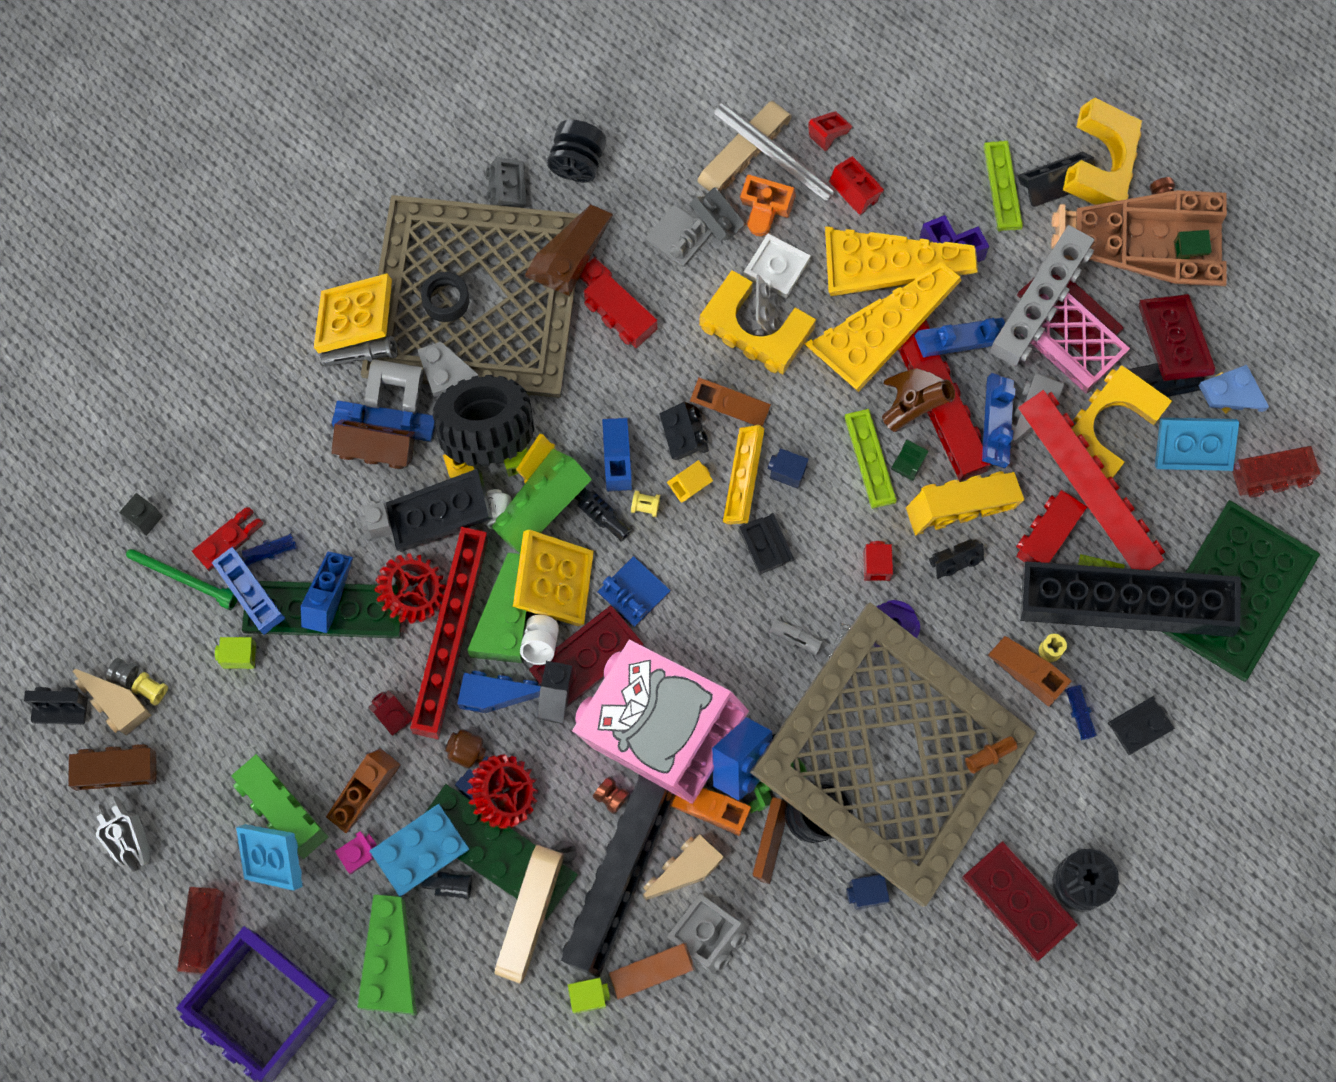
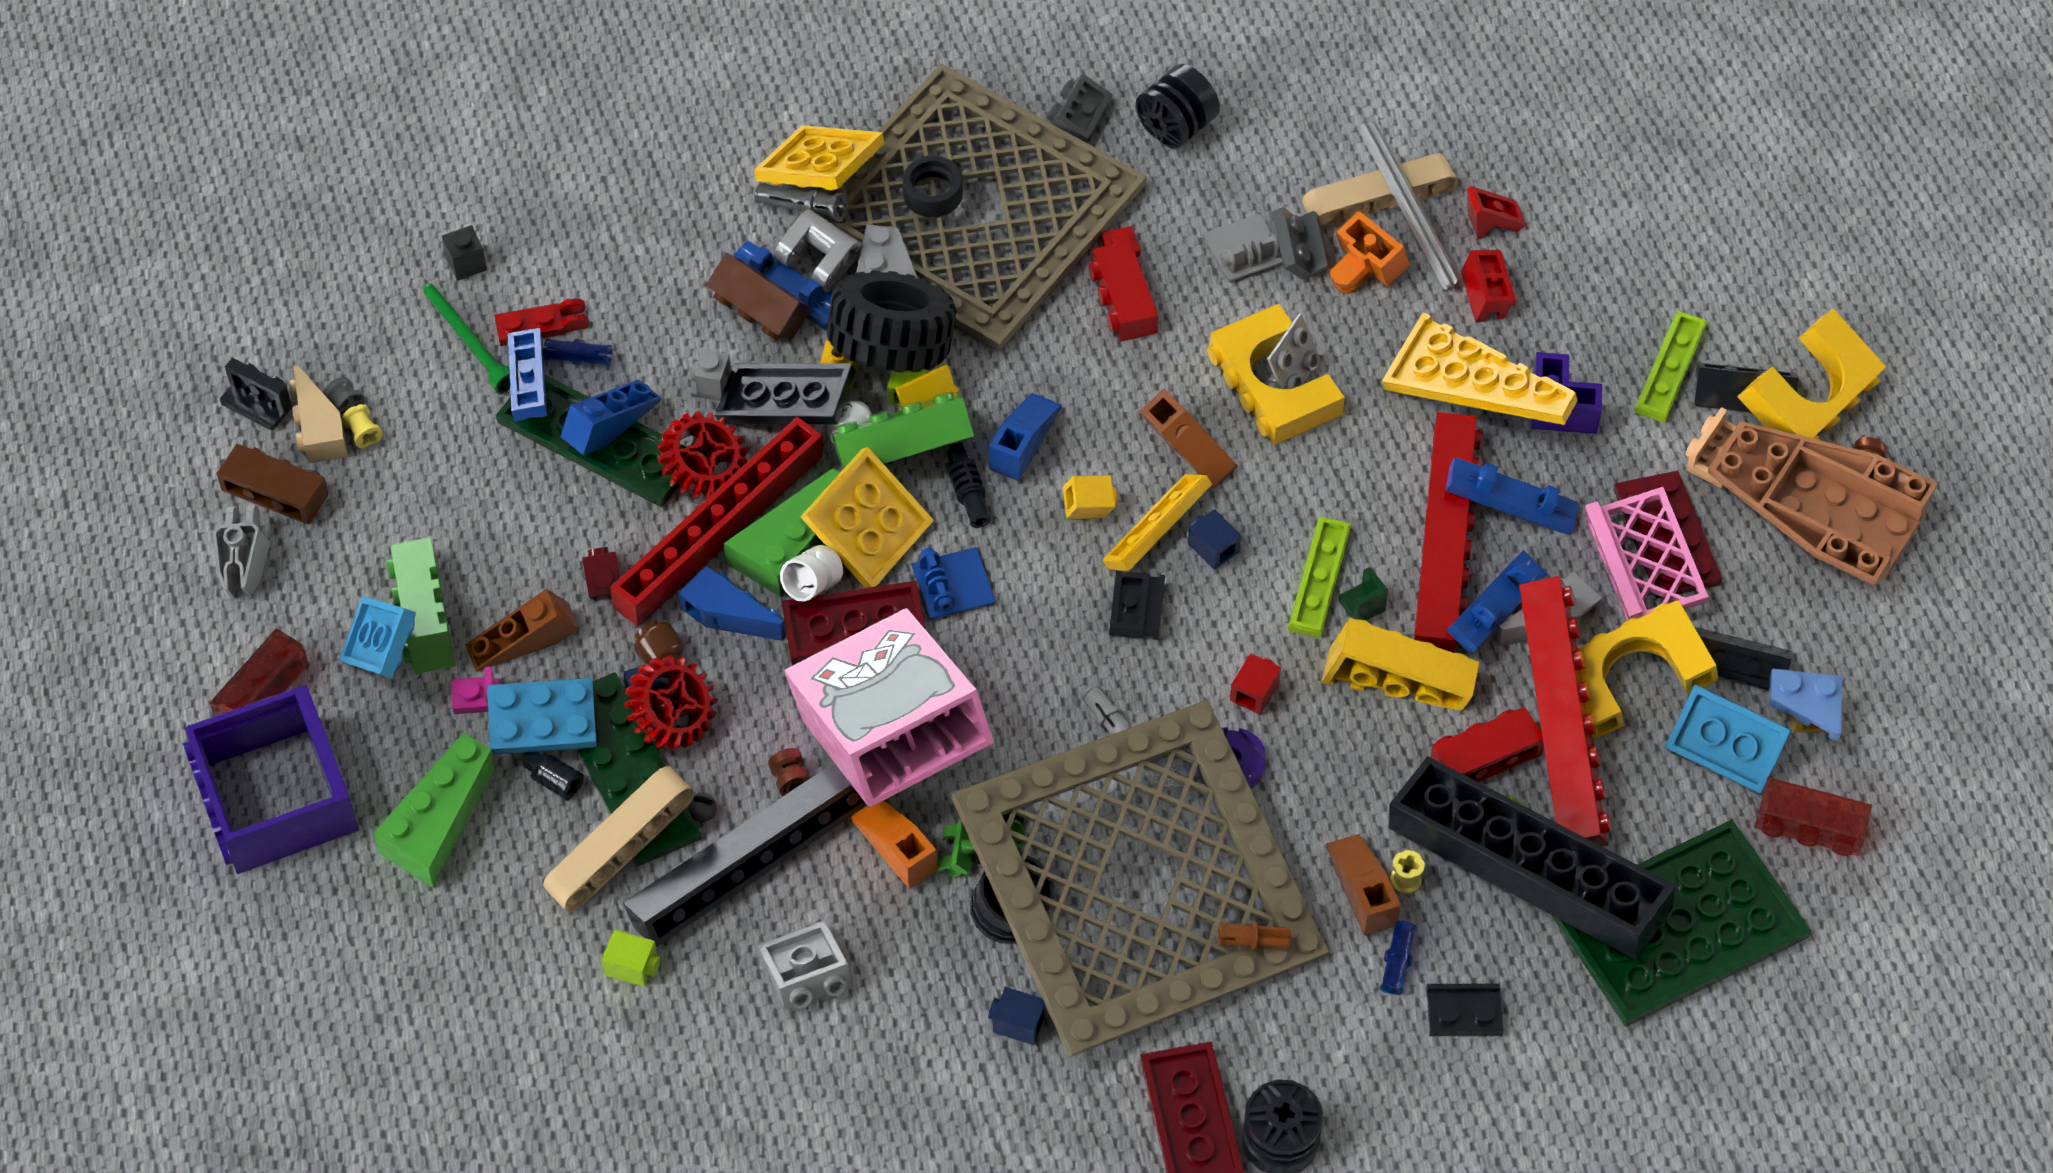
camera: 30 degrees right, 15 degrees down
lime brick [215,637,257,669] -> none
reddish brown wedge [525,204,613,296] -> none
black slope [537,661,574,724] -> none
dark orange tile [609,943,695,999] -> none
light yellow bush [631,490,661,517] -> none
tan slope [643,834,723,900] -> none
black bracket [659,402,709,460] -> none
blue brick [712,717,772,801] -> none
white plate [743,234,811,298] -> none
dark orange tile [752,797,787,884] -> none
yellow wing [804,262,962,392] -> none
reddish brown pin [882,368,955,432] -> none
black hinge [929,539,984,579] -> none
light grey brick [990,225,1095,367] -> none
dark red plate [1138,294,1216,381] -> none
dark green panel [1174,230,1212,259] -> none

